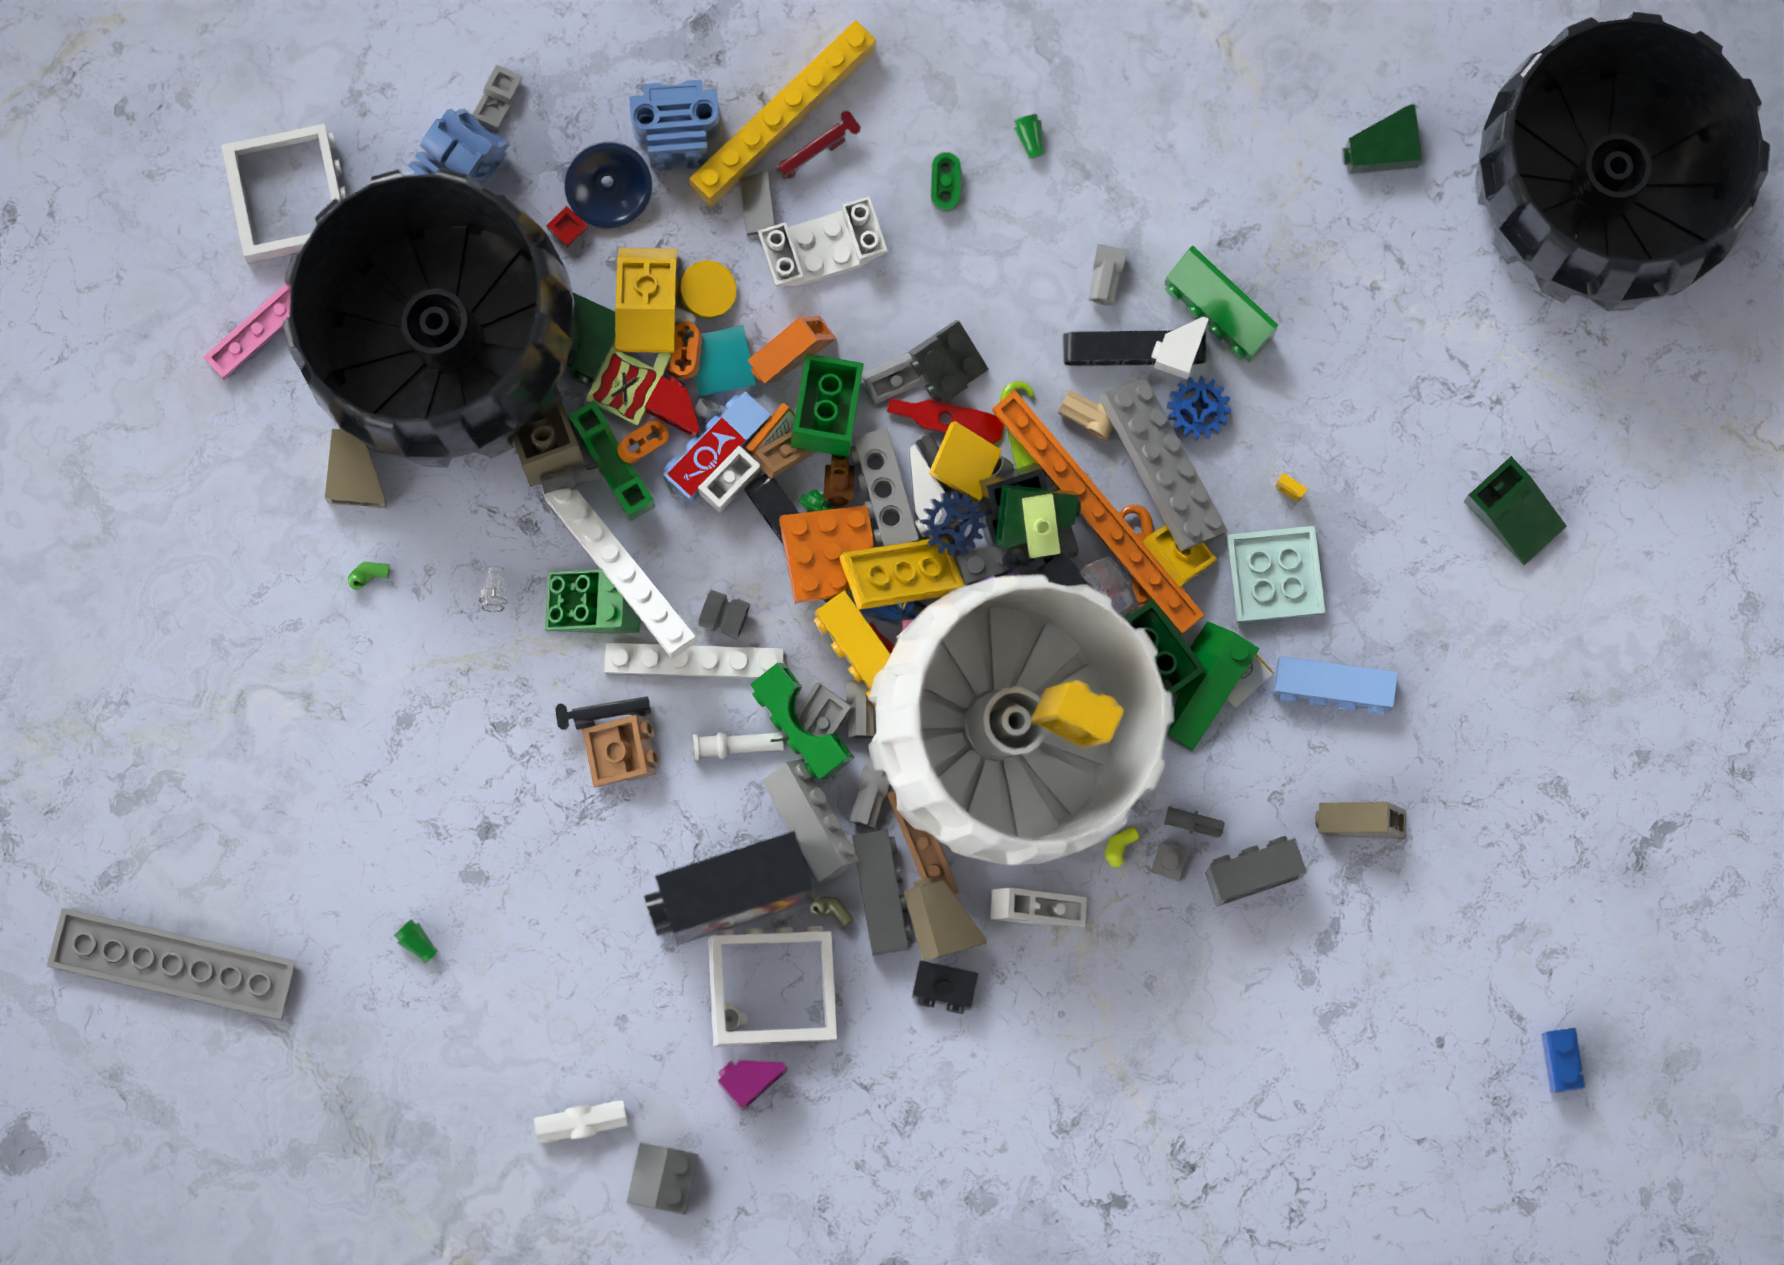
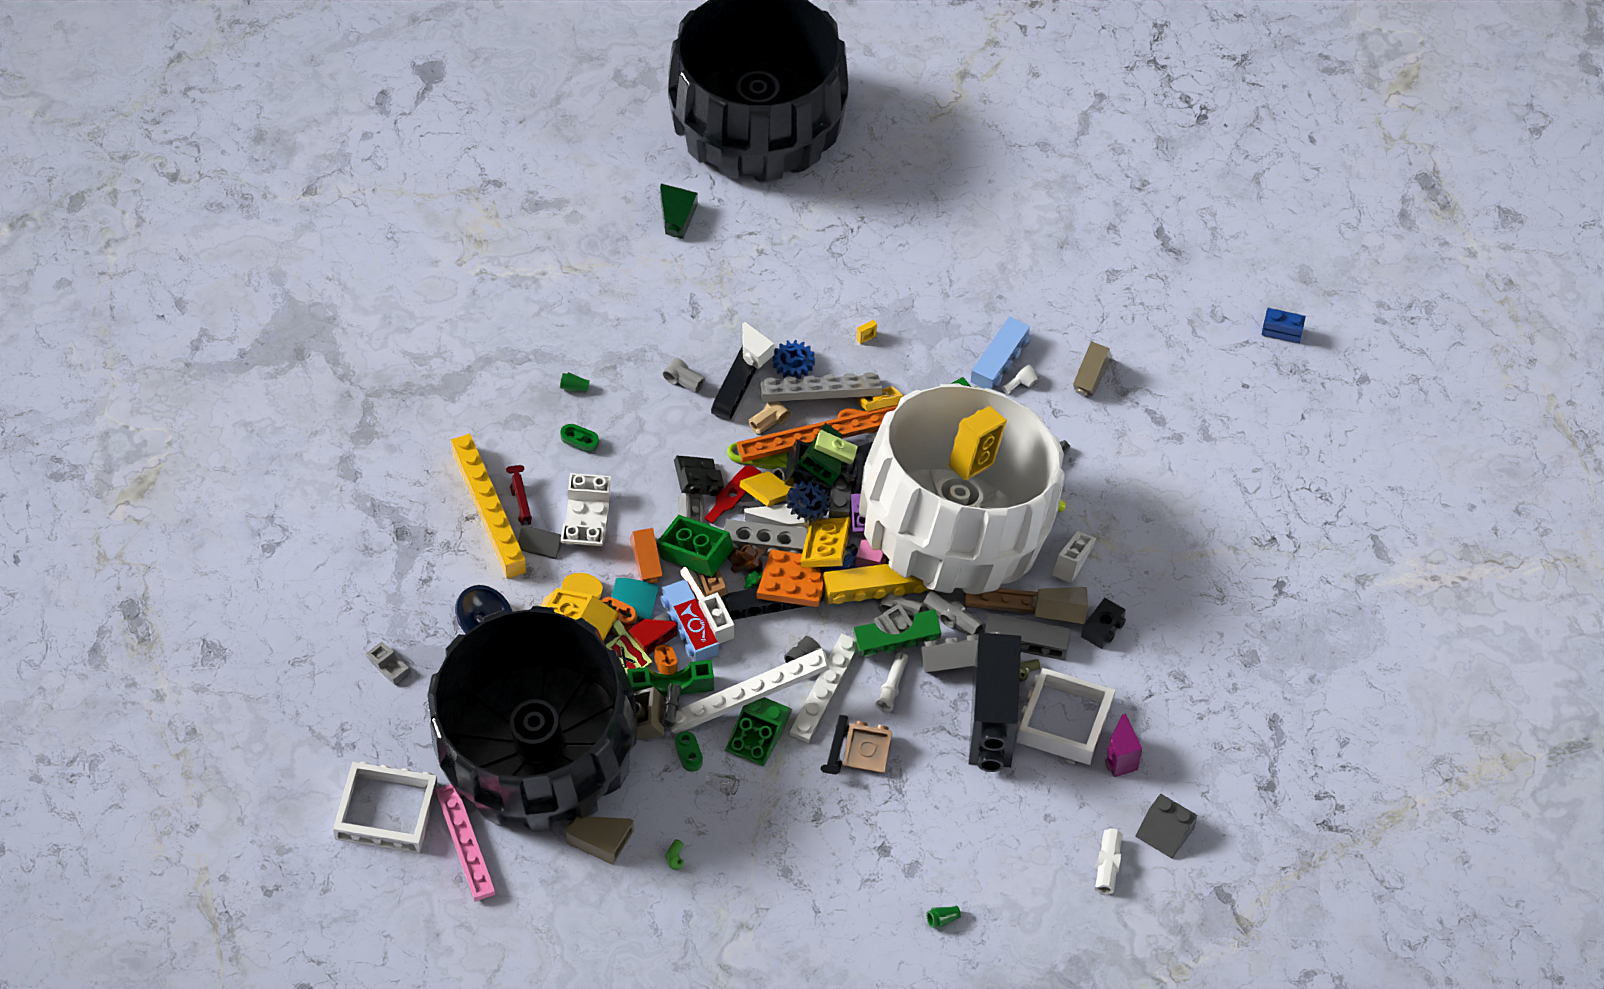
camera: 65 degrees left, 25 degrees down
medium blue piece [408,109,510,182] -> none
medium blue piece [629,80,720,171] -> none
light grey plate [1151,843,1189,882] -> none
slope [1164,245,1279,363] -> none
dark grey brick [1205,836,1307,907] -> none
light aqua plate [1226,526,1326,623] -> none
dark green slope [1463,456,1567,566] -> none
none -> green plate [675,731,703,772]
none -> white bar [1002,365,1038,395]

